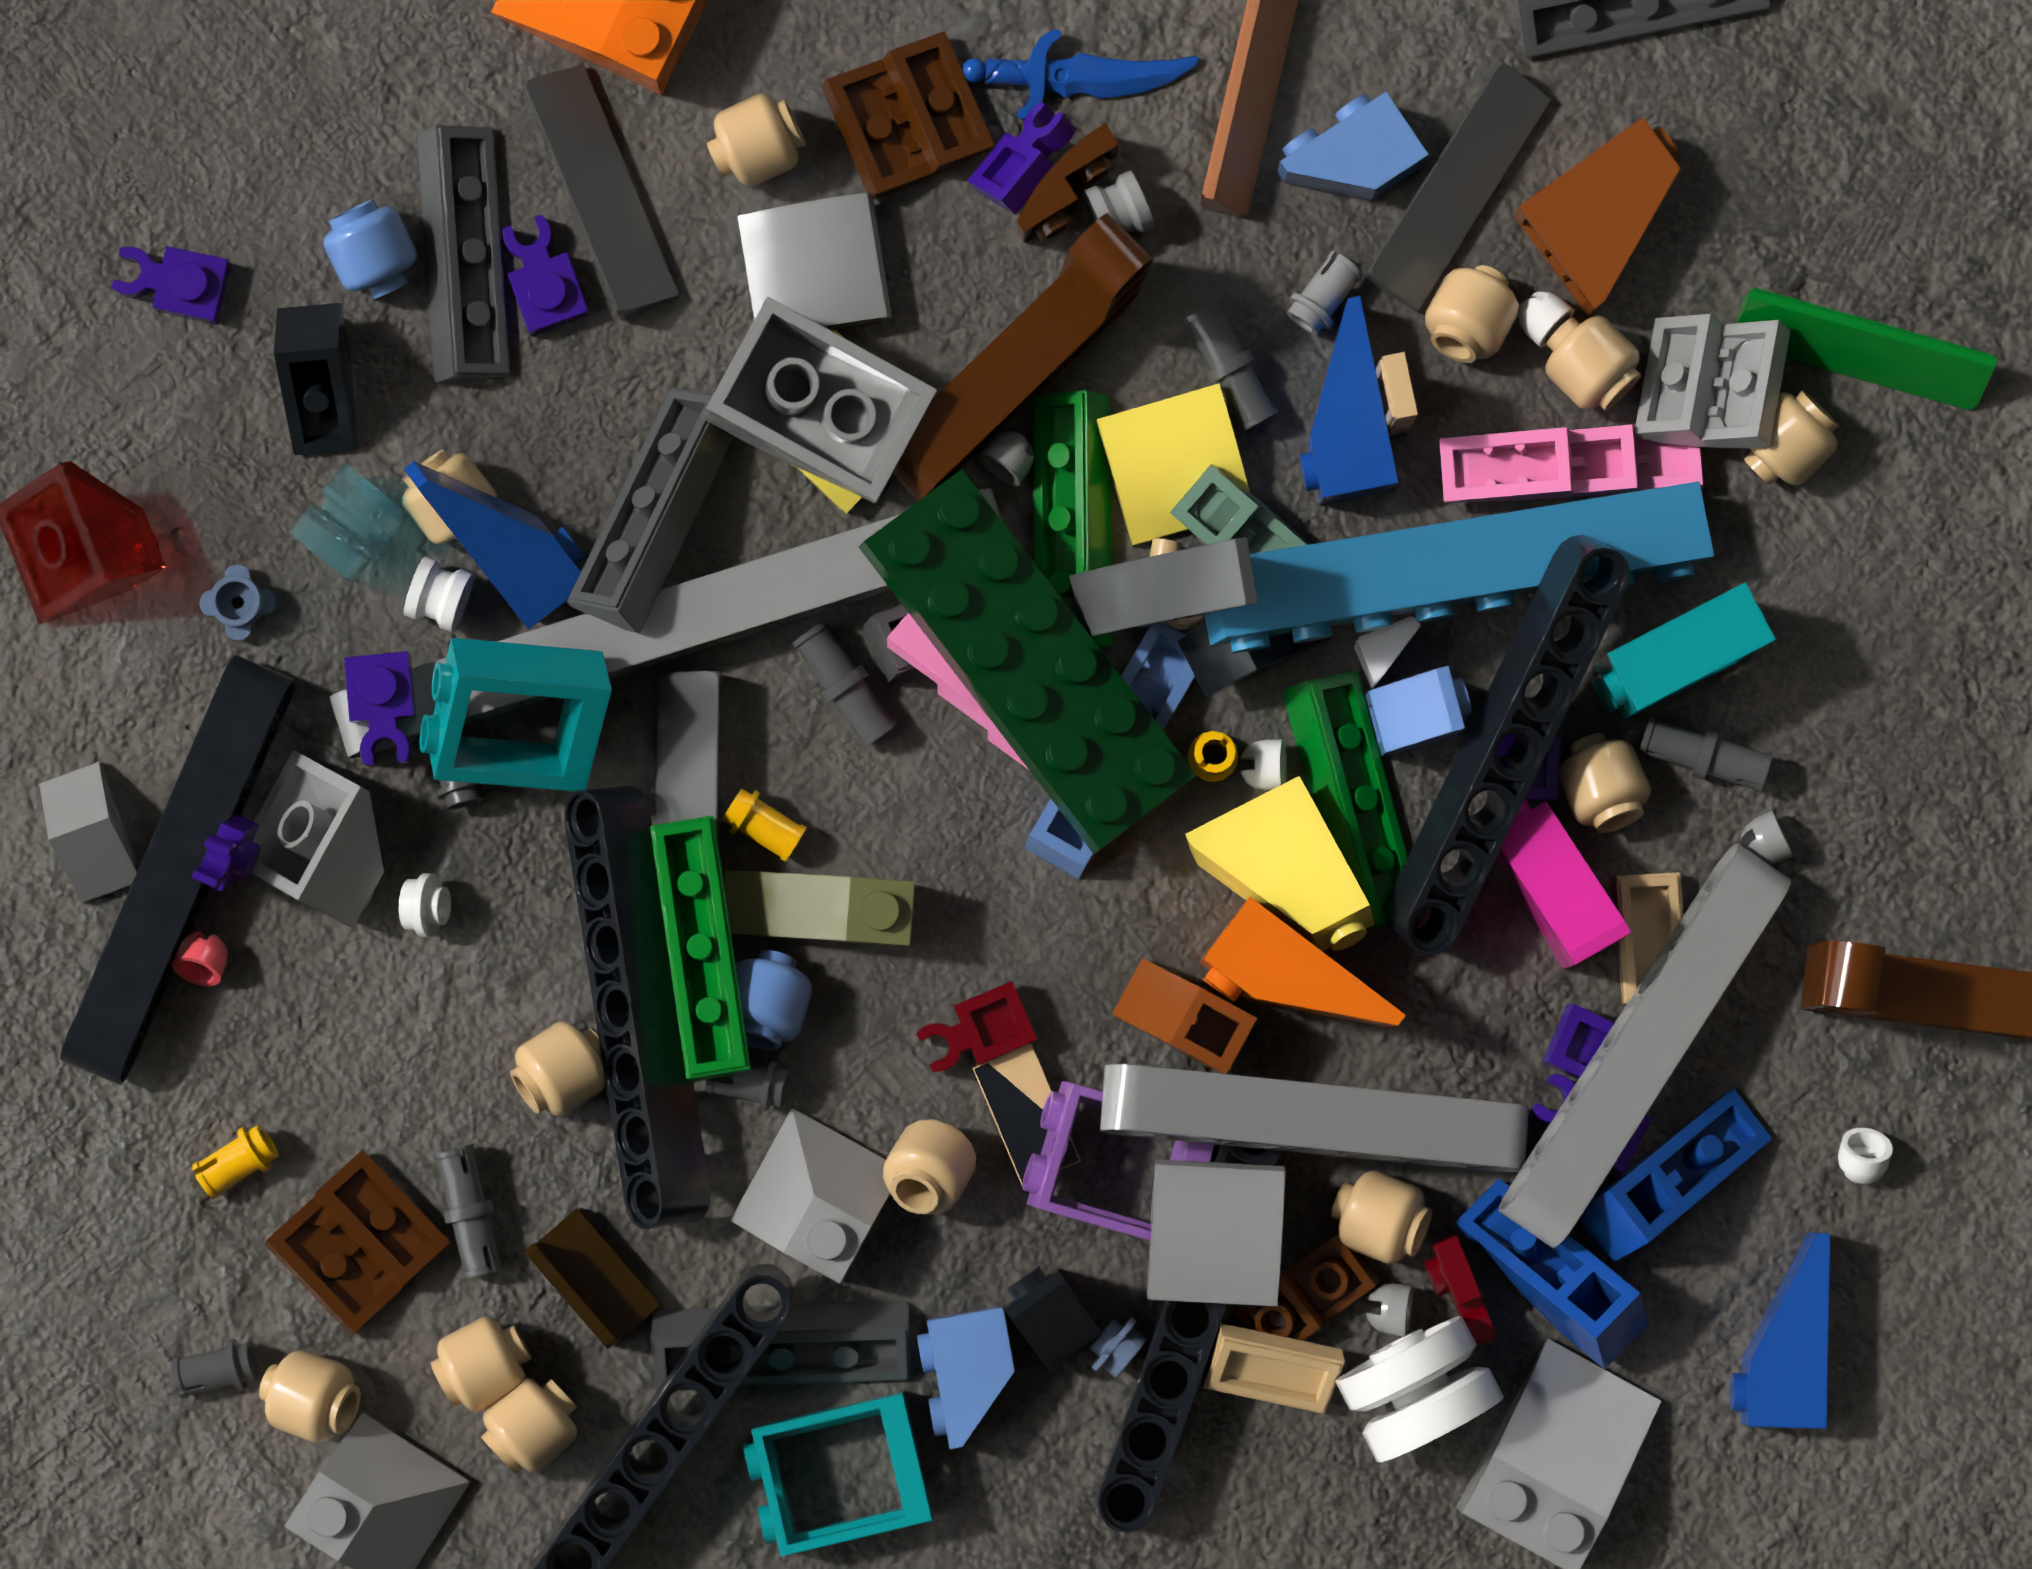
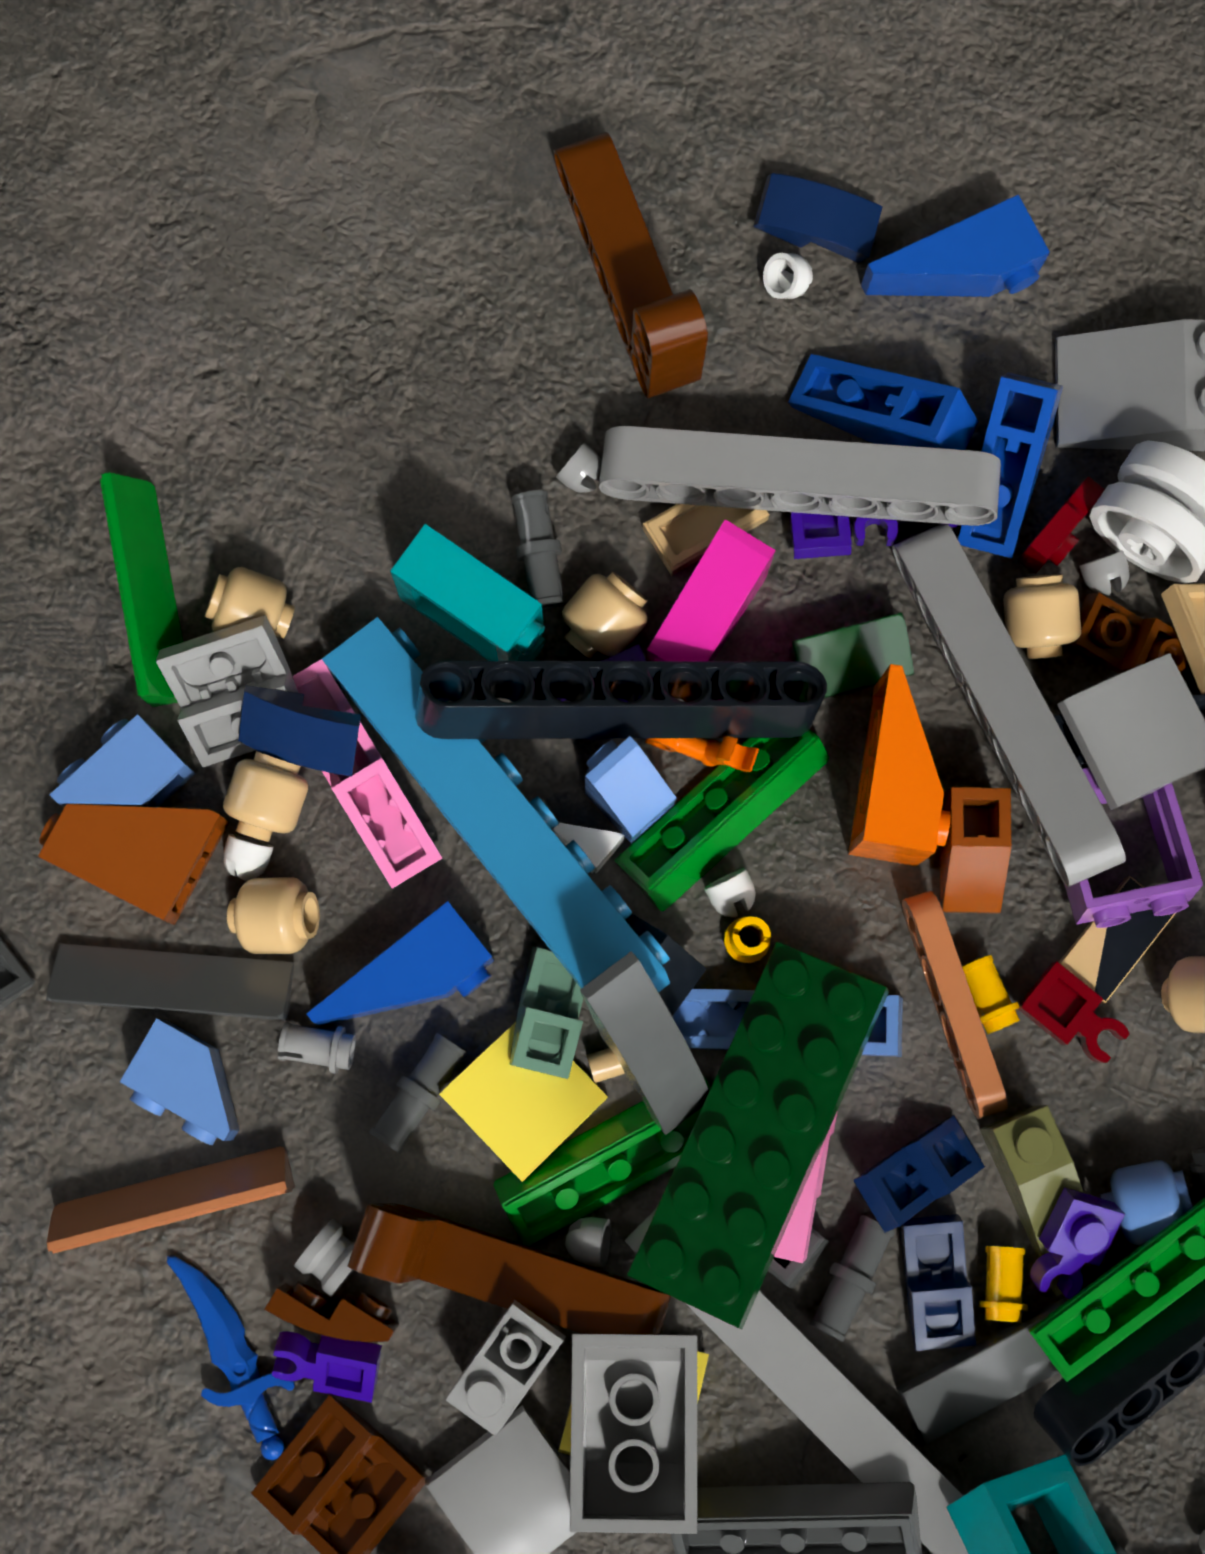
camera: 125 degrees left, 5 degrees down
light yellow slope [1185,776,1375,951] -> none
tan tile [1376,352,1418,436] -> none
none -> medium blue slope [49,714,195,807]
none -> dark blue slope [238,685,361,777]
none -> light grey slope [446,1300,566,1436]
none -> orange arm [645,736,759,772]
none -> dark blue slope [753,173,883,263]
none -> dark green slope [789,613,915,699]
none -> dark blue slope [853,1116,985,1233]
none -> dark blue slope [900,1214,976,1351]
none -> nougat beam [902,890,1008,1119]
none -> yellow pin [962,955,1020,1035]
none -> dark purple plate [1030,1187,1125,1299]

